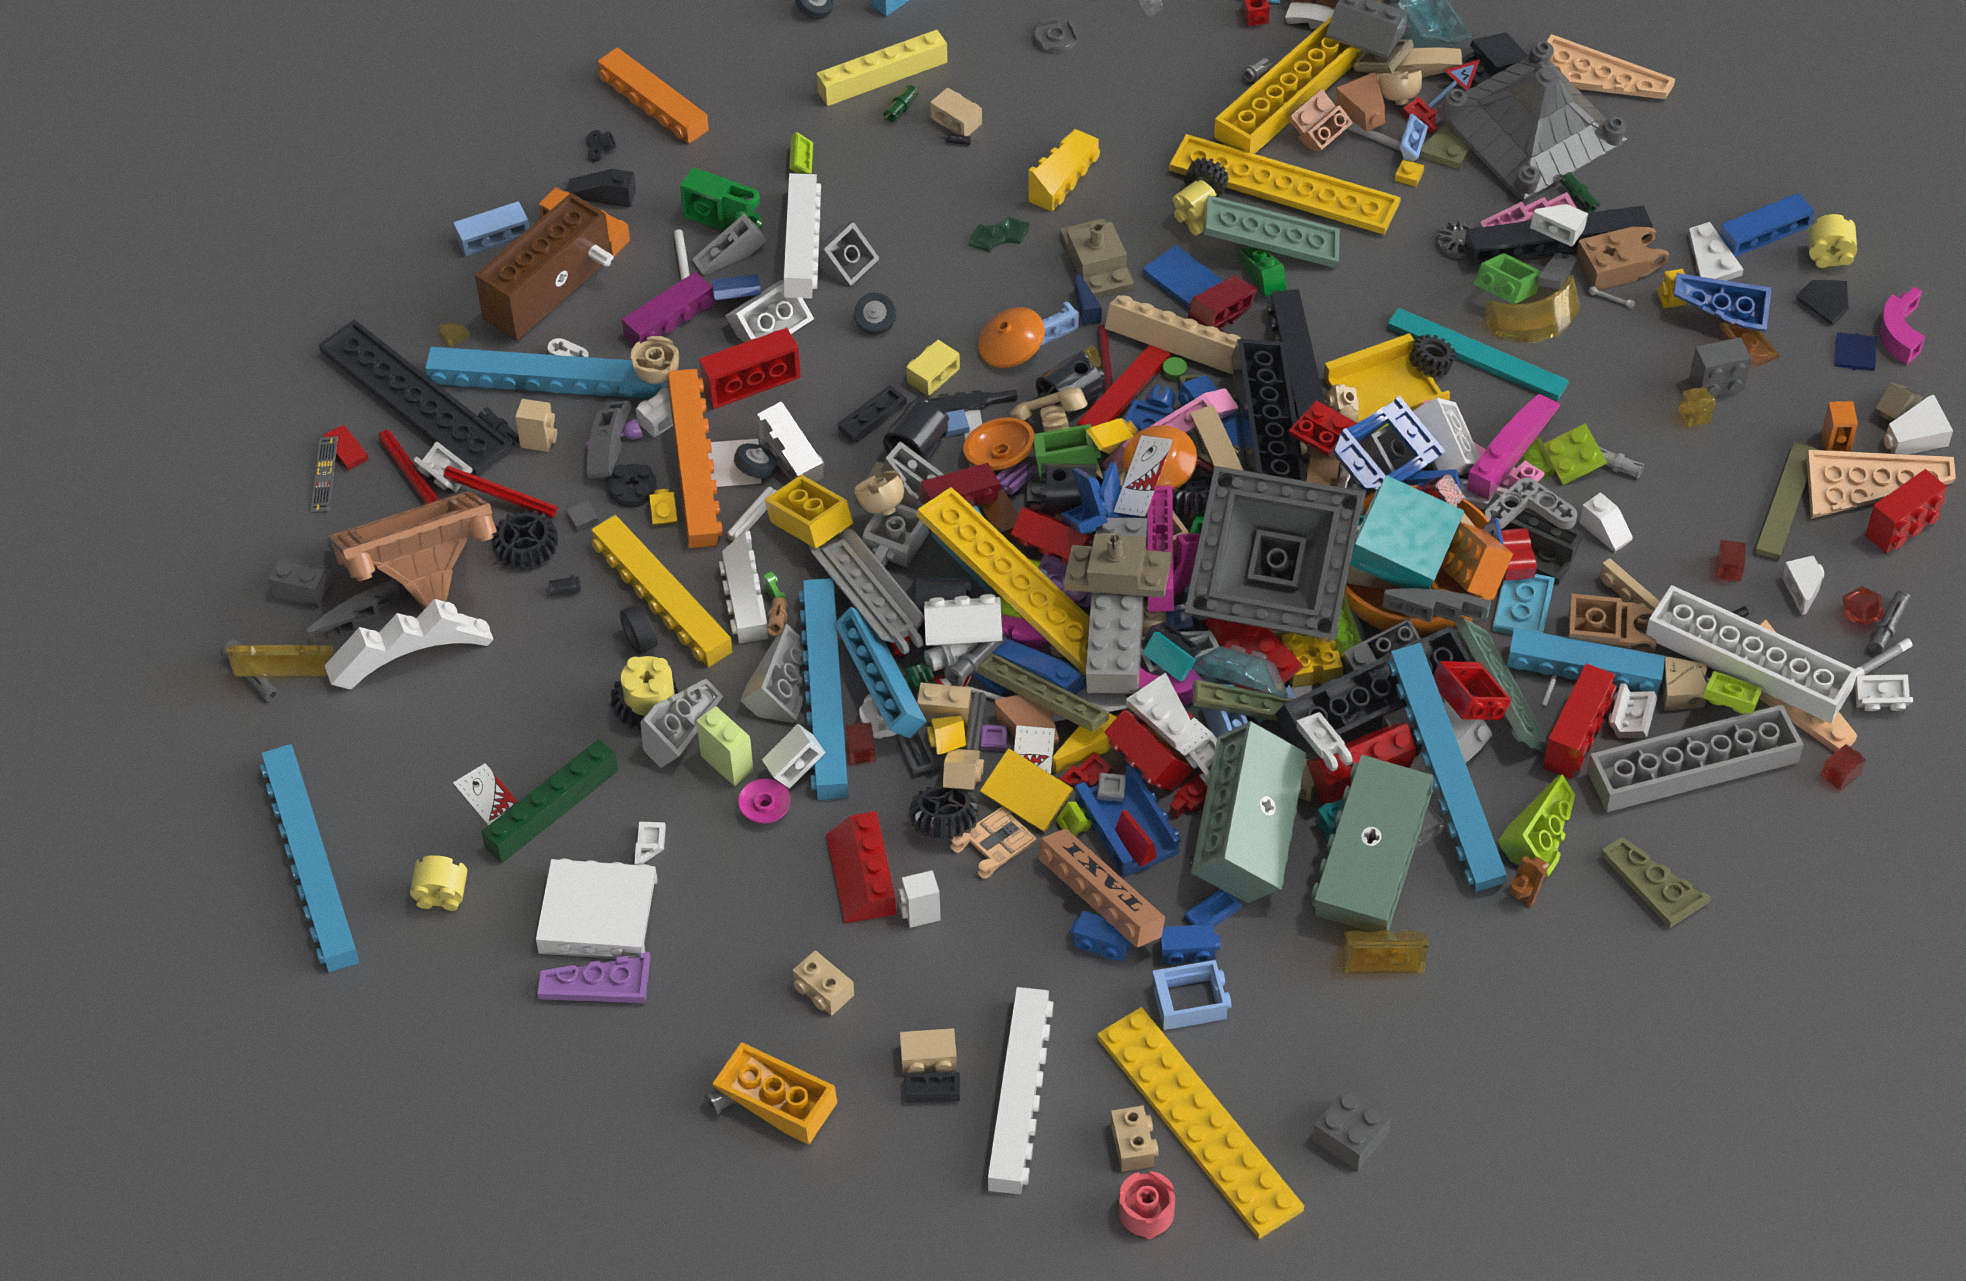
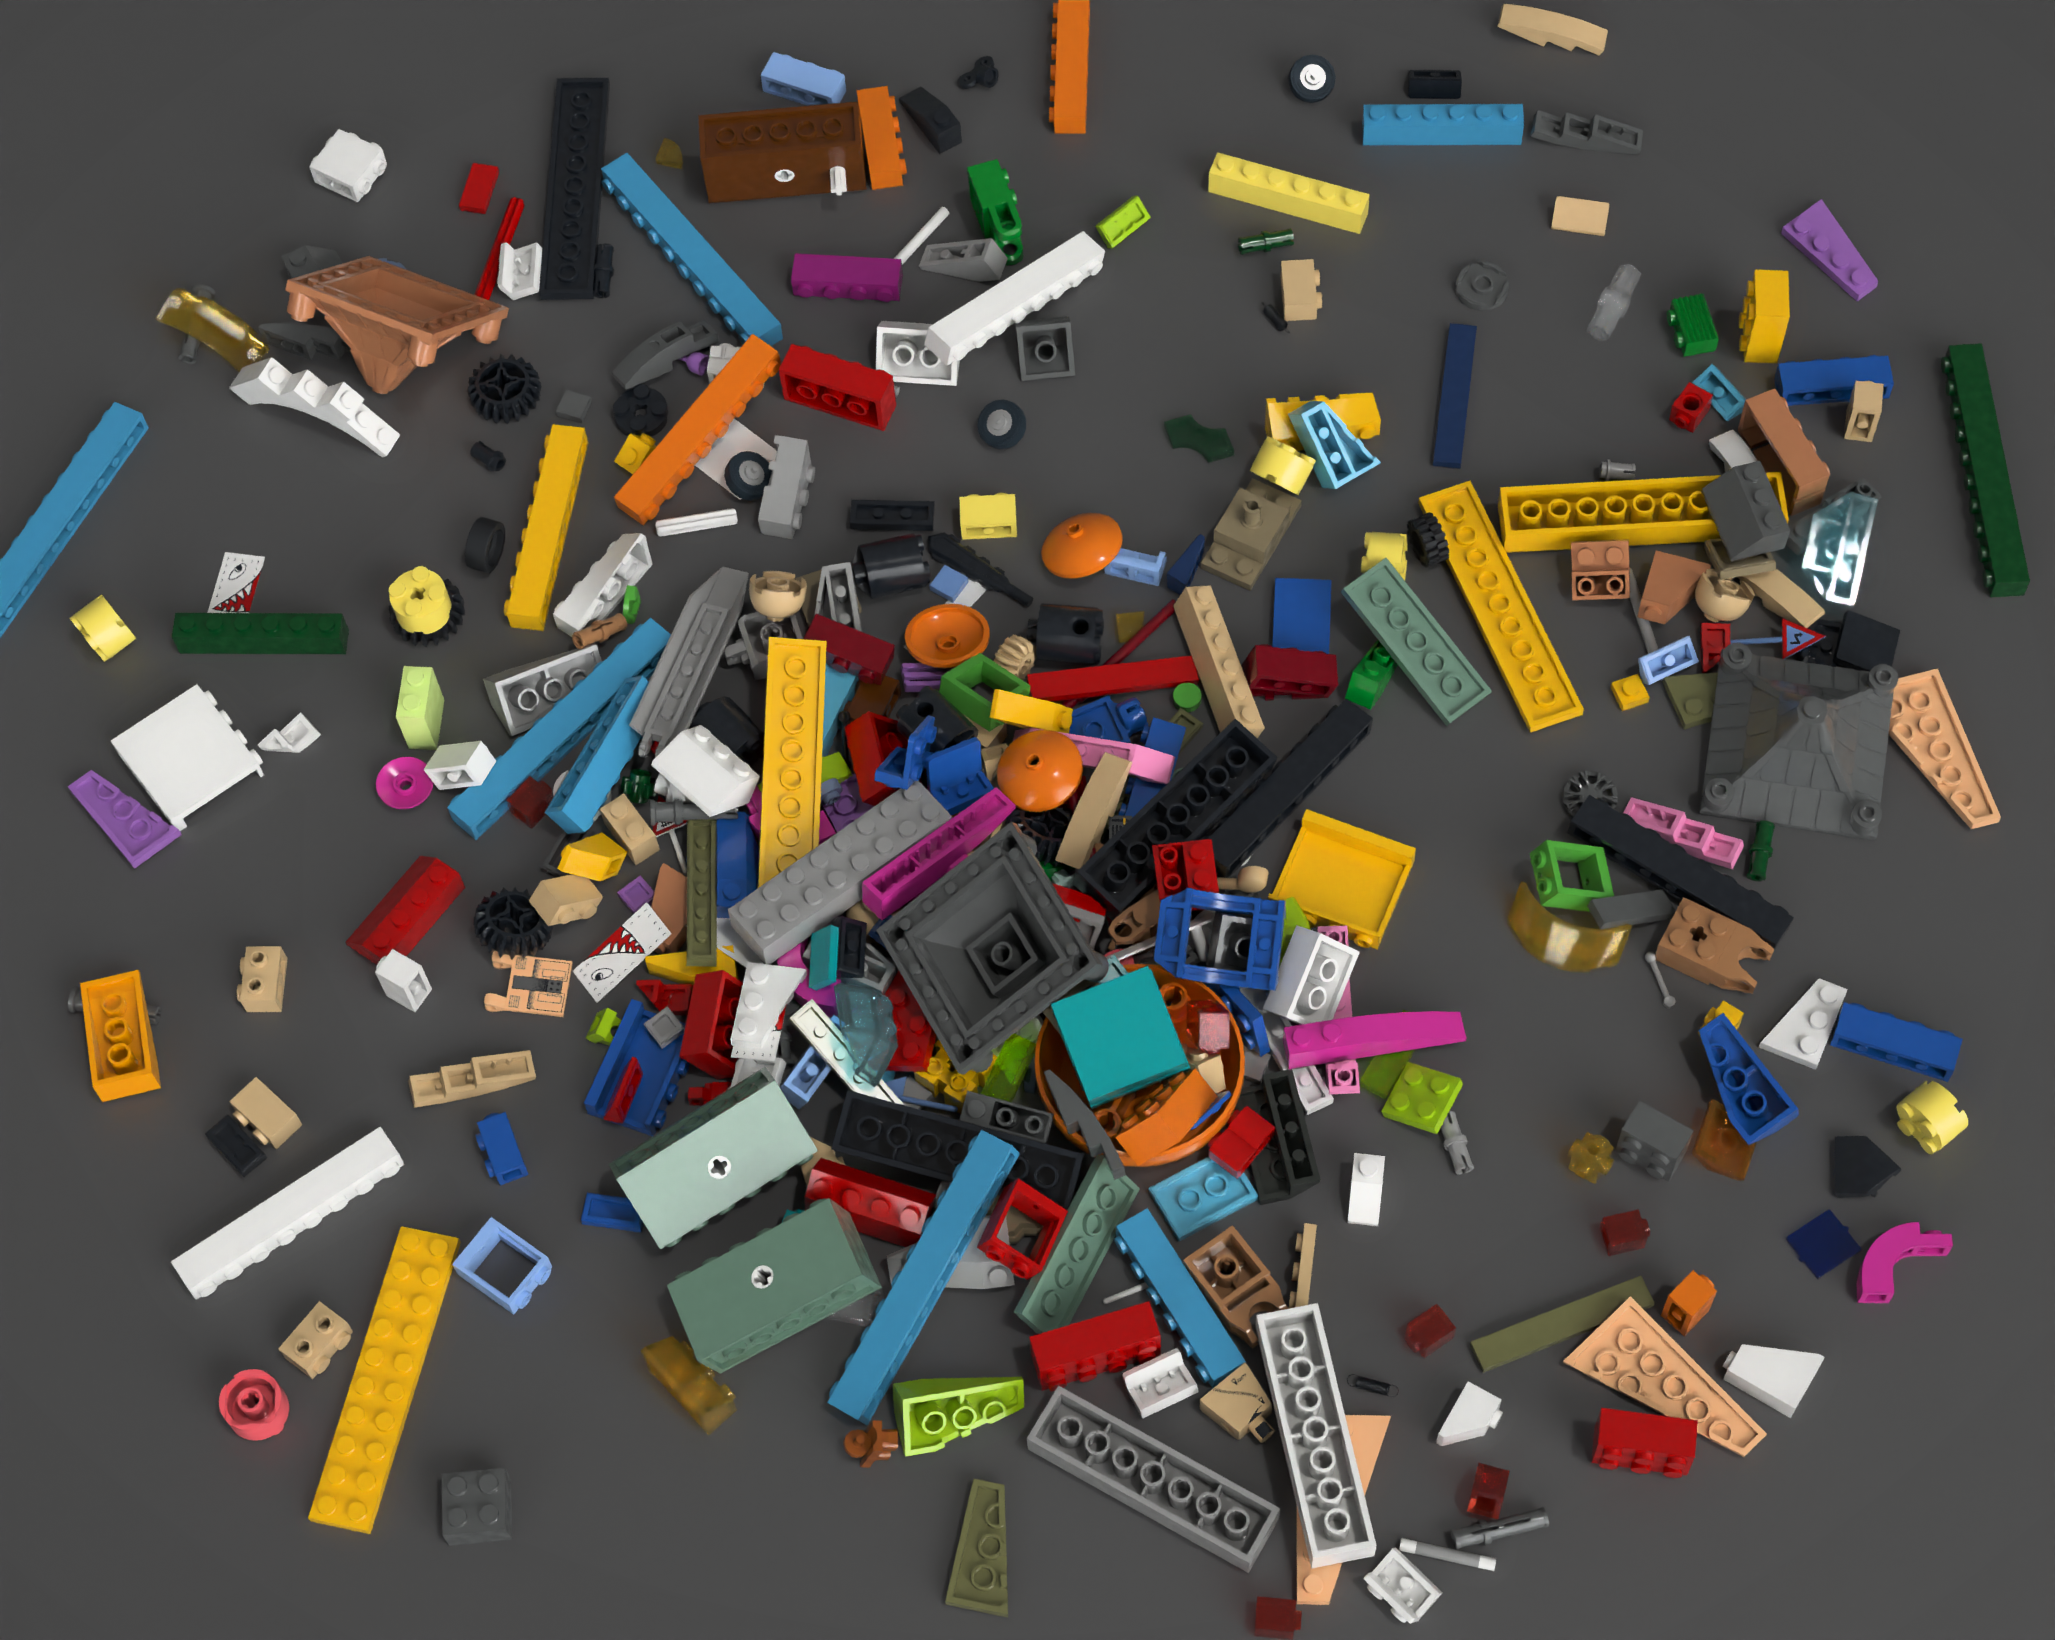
camera: 50 degrees right, 10 degrees up
dark grey sticker [310,436,338,512] -> none
red axle [443,466,558,518] -> none
tan brick [515,399,557,452] -> none
white beam [548,338,589,357] -> none
tan cylinder [631,336,679,384] -> none
light grey wedge [641,679,723,768] -> none
blue tile [712,274,761,300] -> none
yellow brick [764,474,853,549] -> none
dark grey axle [964,692,986,751] -> none
yellow tile [980,748,1073,833] -> none
tan piece [1009,387,1088,421] -> none
nougat brick [1038,828,1165,948] -> none
dark tan brick [1064,532,1172,598] -> none
white sticker [1114,435,1173,517] -> none
blue brick [1160,924,1220,965] -> none
white hinge [1297,712,1353,771] -> none
tan brick [1323,384,1359,412] -> none
teal tile [1387,308,1569,401] -> none
black tyre [1409,334,1456,377] -> none
light grey beam [1485,478,1577,529] -> none
white slope [1530,204,1588,247] -> none
lime plate [1703,671,1763,714] -> none
dark tan slope [1876,383,1923,422] -> none
none -> white brick [309,129,387,202]
none -> tan slope [408,1050,536,1108]
none -> light yellow brick [1250,436,1316,495]
none -> medium azure wedge [1288,401,1381,489]
none -> dark blue tile [1433,323,1477,469]
none -> clear red brick [1600,1209,1650,1256]

